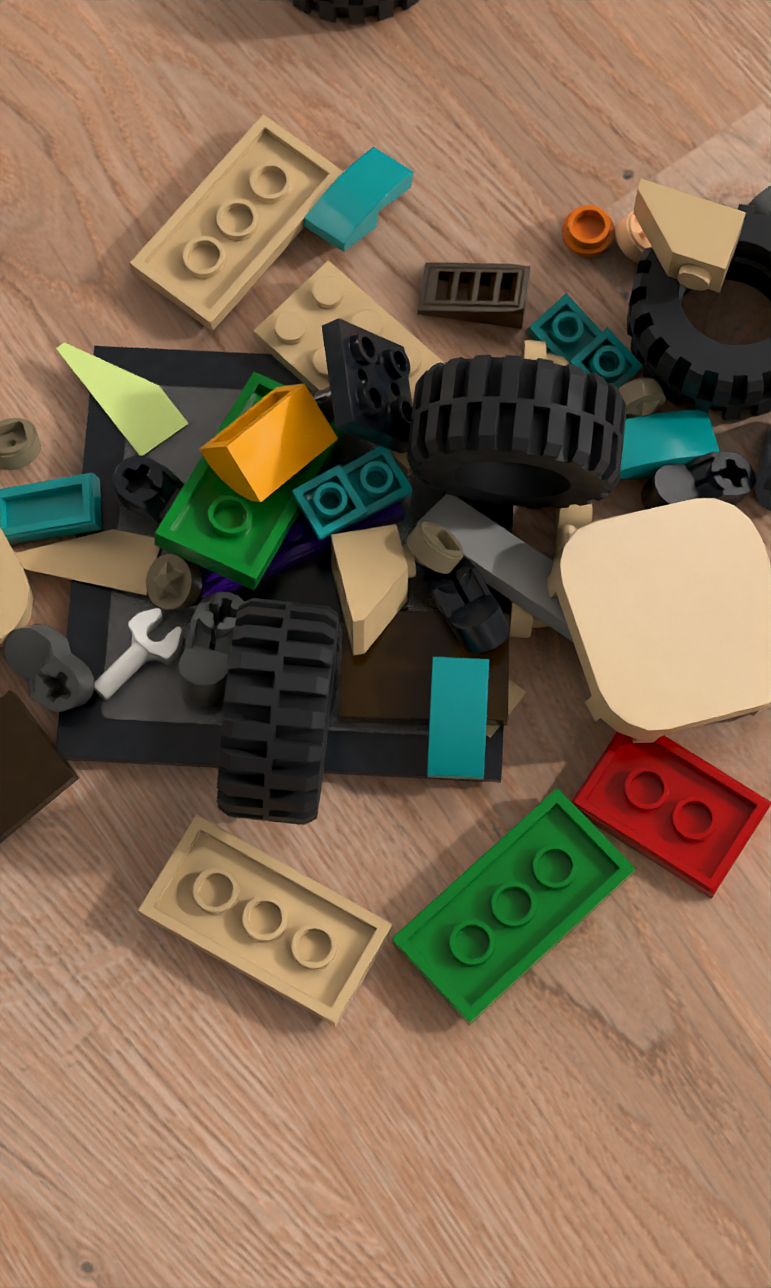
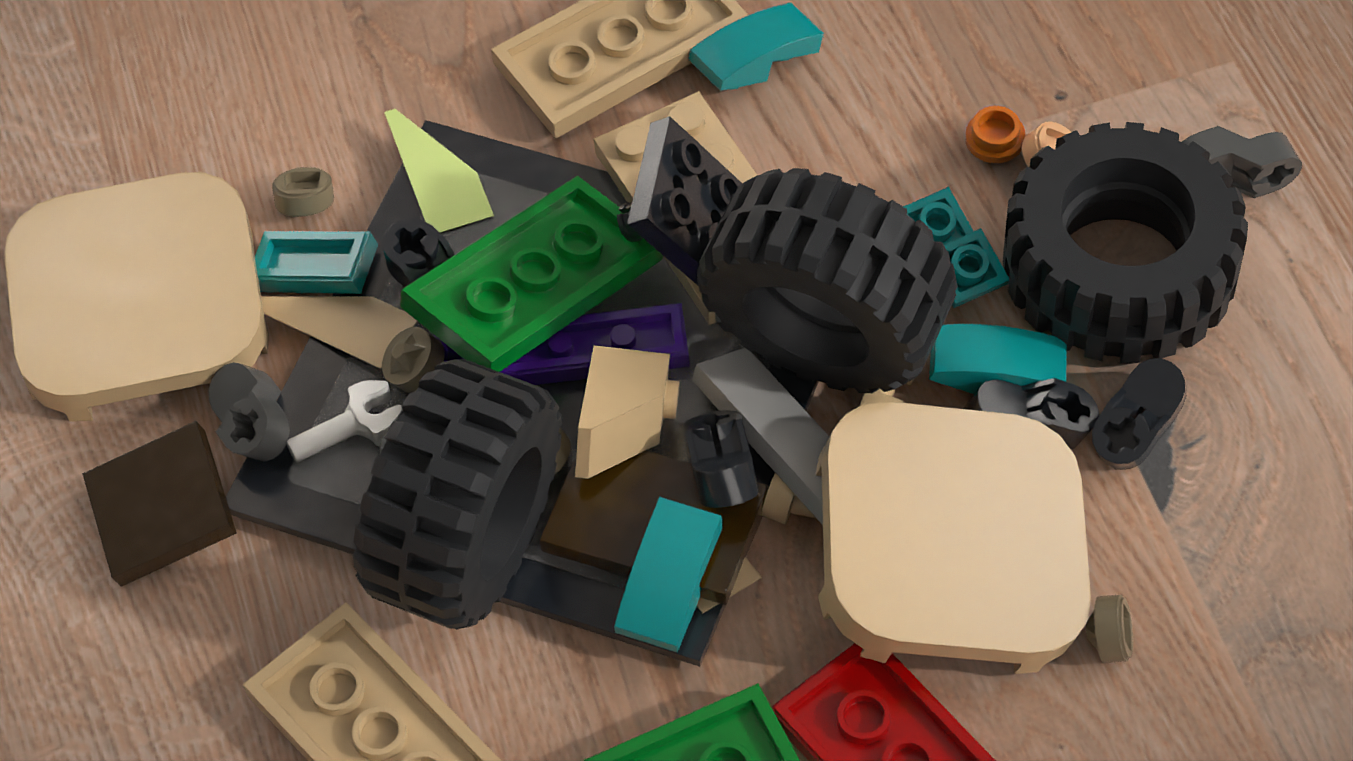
camera: 20 degrees right, 15 degrees down
light orange brick [199,384,338,502] -> none
teal slope [291,446,413,540] -> none
dark tan tile [406,521,463,574] -> none
dark brown slope [418,262,531,329] -> none
dark tan tile [618,377,666,419] -> none
tan slope [633,179,746,293] -> none

